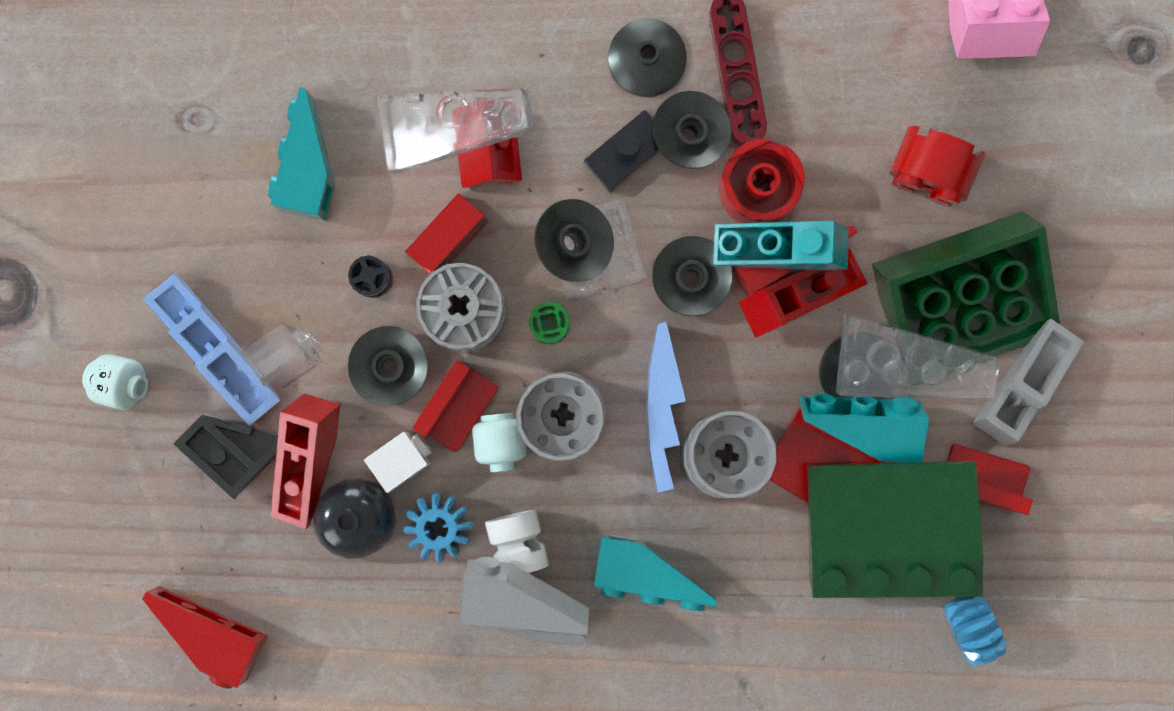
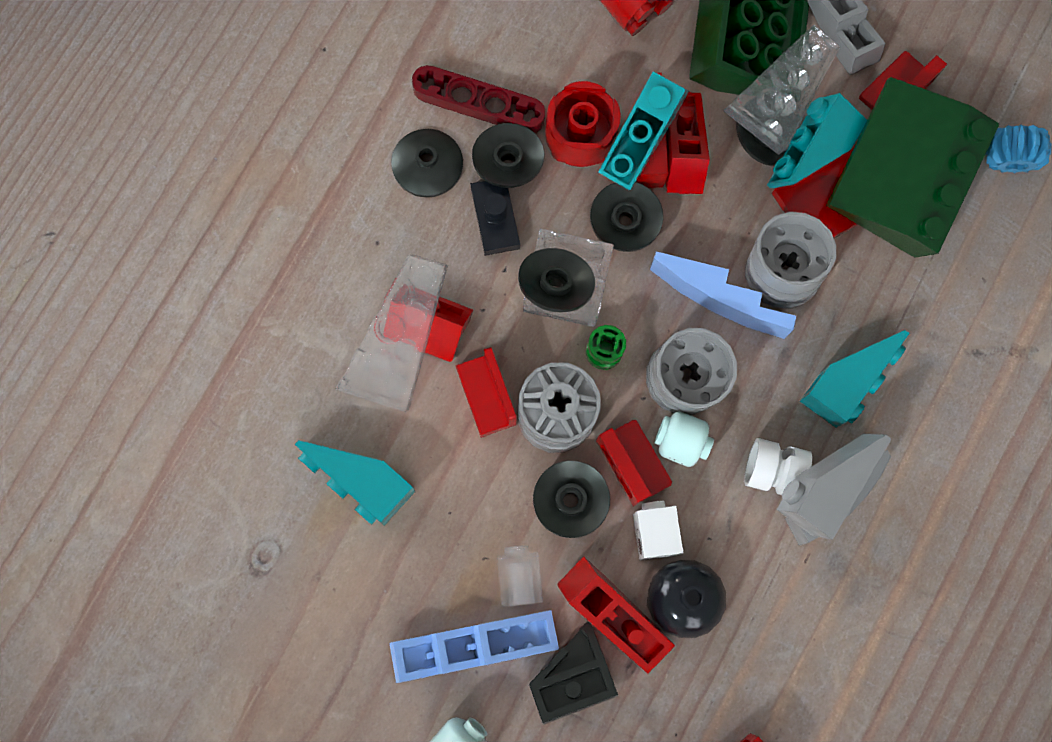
camera: 70 degrees left, 10 degrees down
black wheel [348,255,393,298] -> none
dark azure gear [403,492,473,563] -> none

